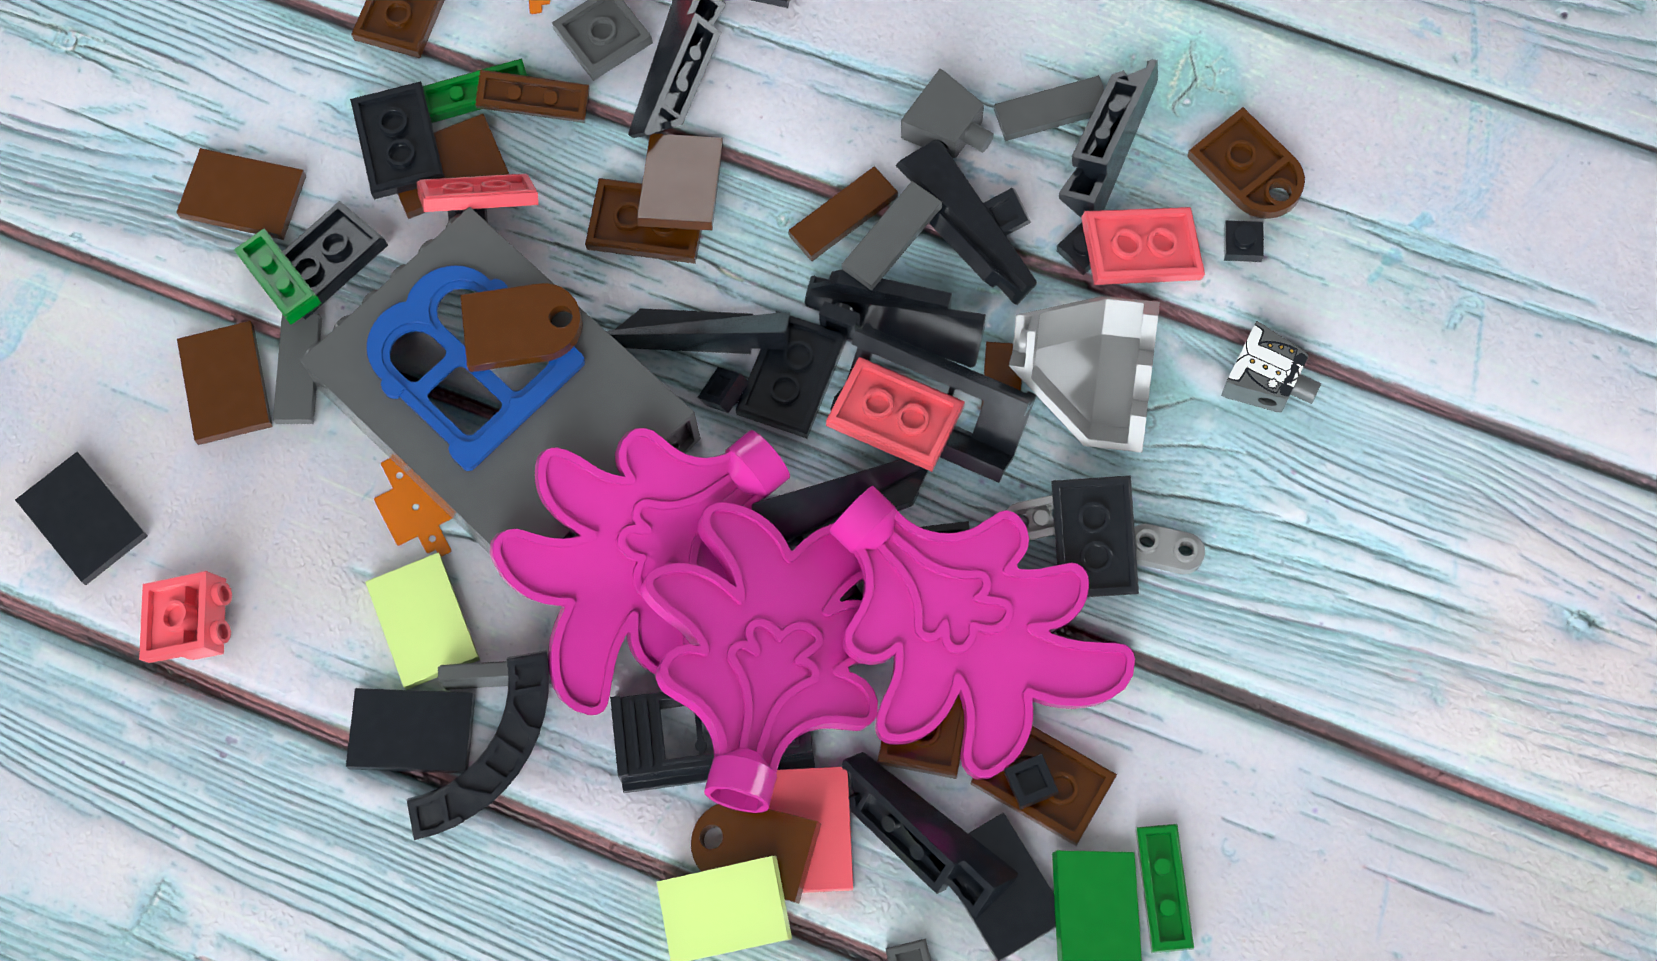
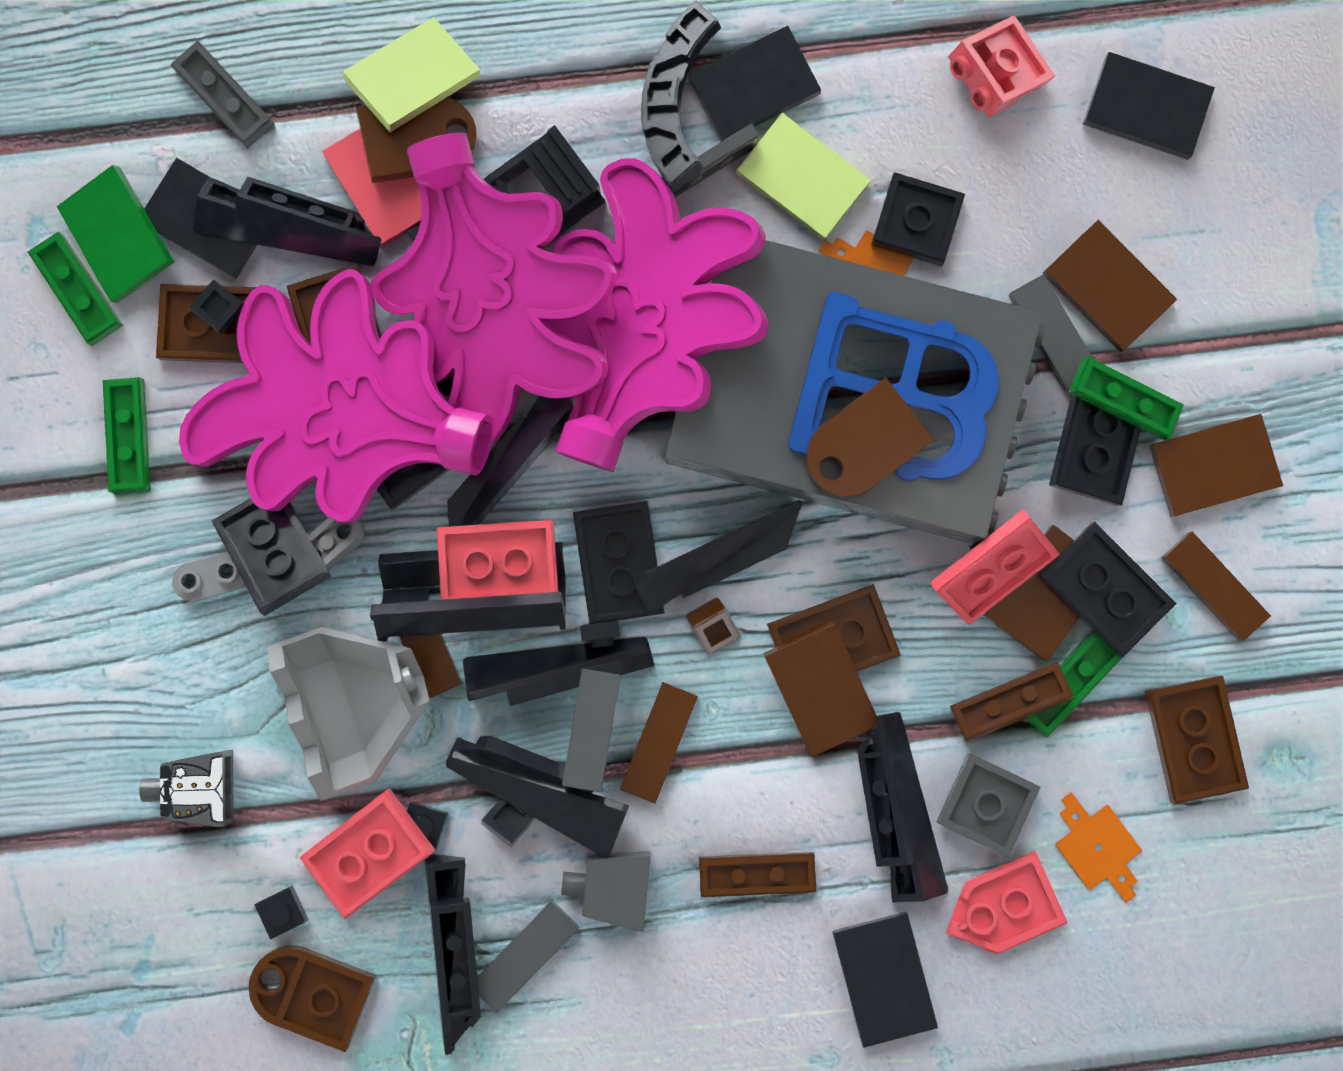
camera: 145 degrees right, 15 degrees up
black plate [697,367,749,413] -> none
none -> green tile [102,377,151,494]
none -> reddish brown slope [686,598,741,655]
none -> reddish brown tile [699,852,816,897]
none -> black tile [871,172,965,267]
none -> reddish brown tile [1161,531,1271,642]

